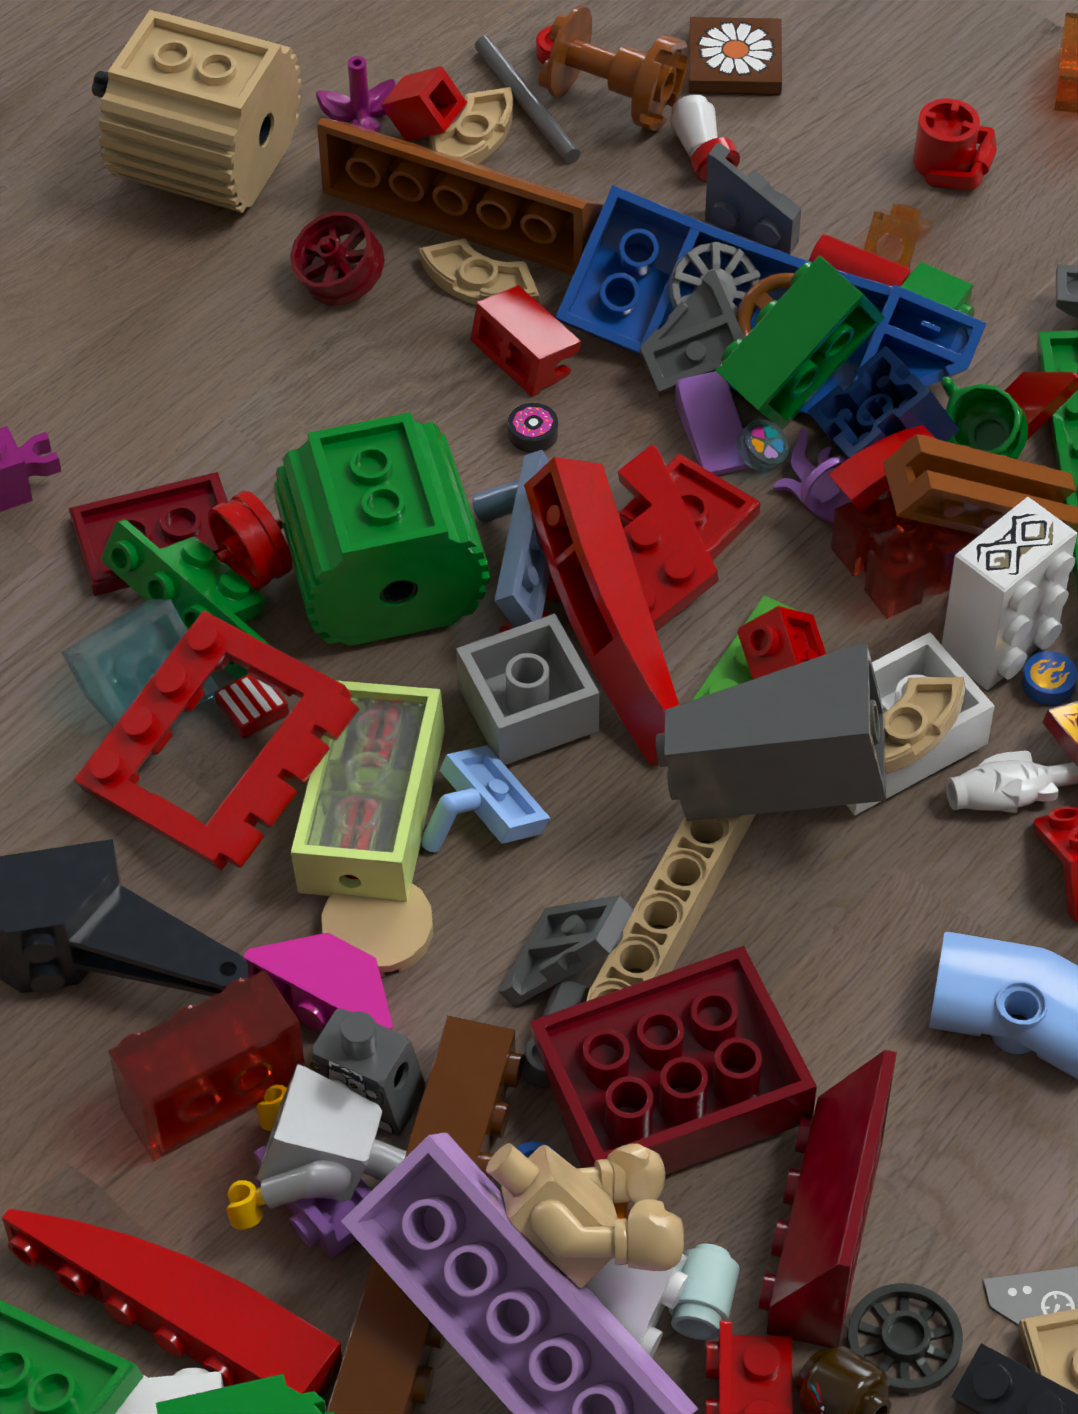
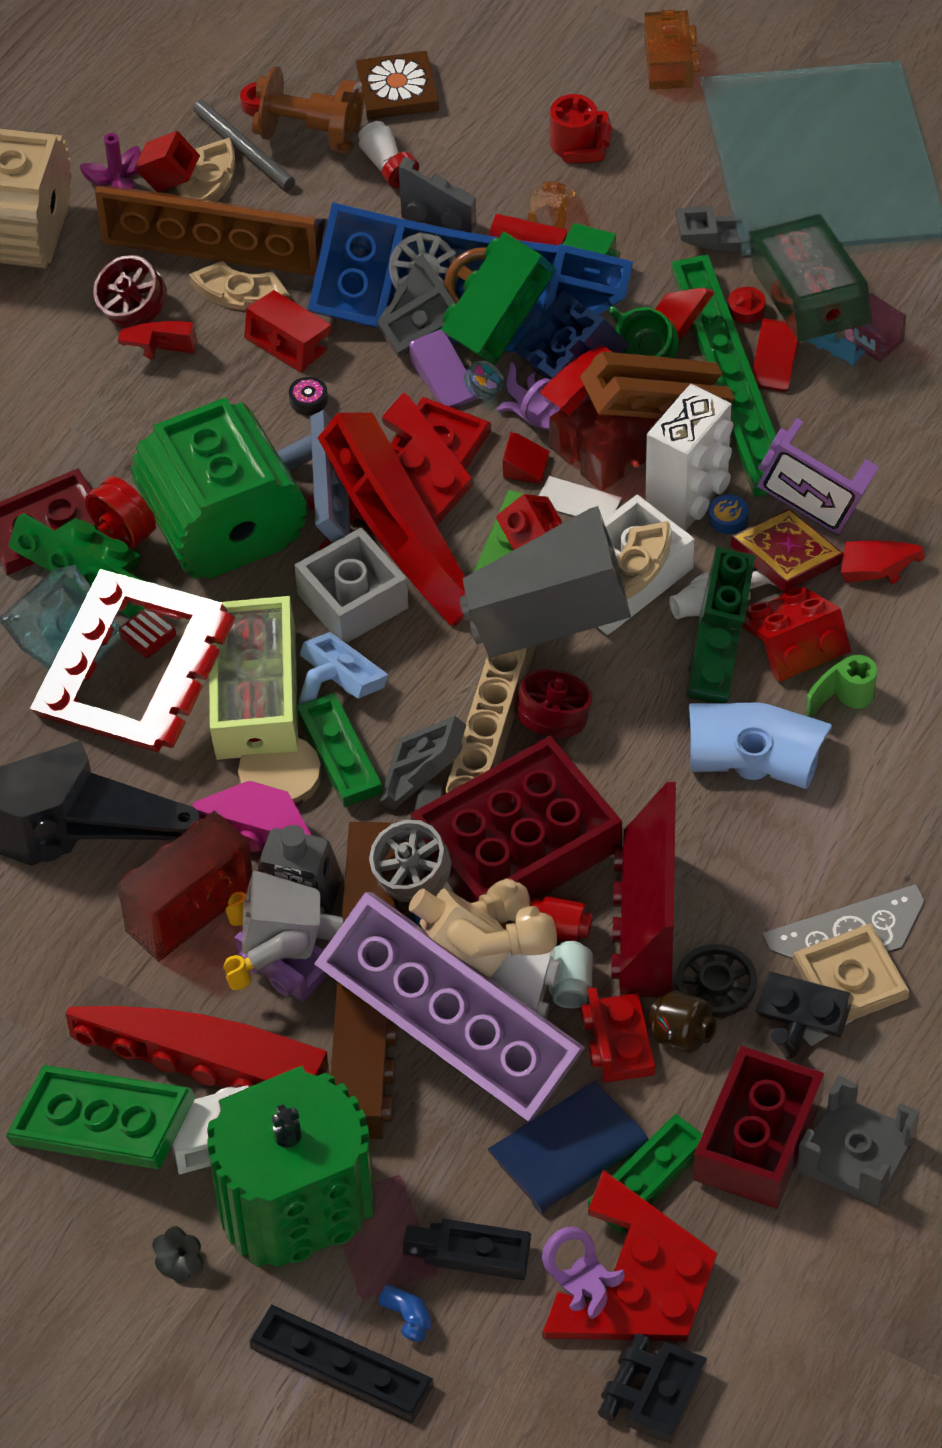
camera: 10 degrees left, 0 degrees up
none -> red slope [118,321,198,360]
none -> green plate [297,692,382,807]
none -> light grey wheel [369,820,452,902]
none -> red slope [502,432,550,484]
none -> dark red wheel [515,669,592,738]
none -> red brick [531,896,593,943]
none -> white sticker [539,476,622,520]
none -> dark green slope [685,546,755,703]

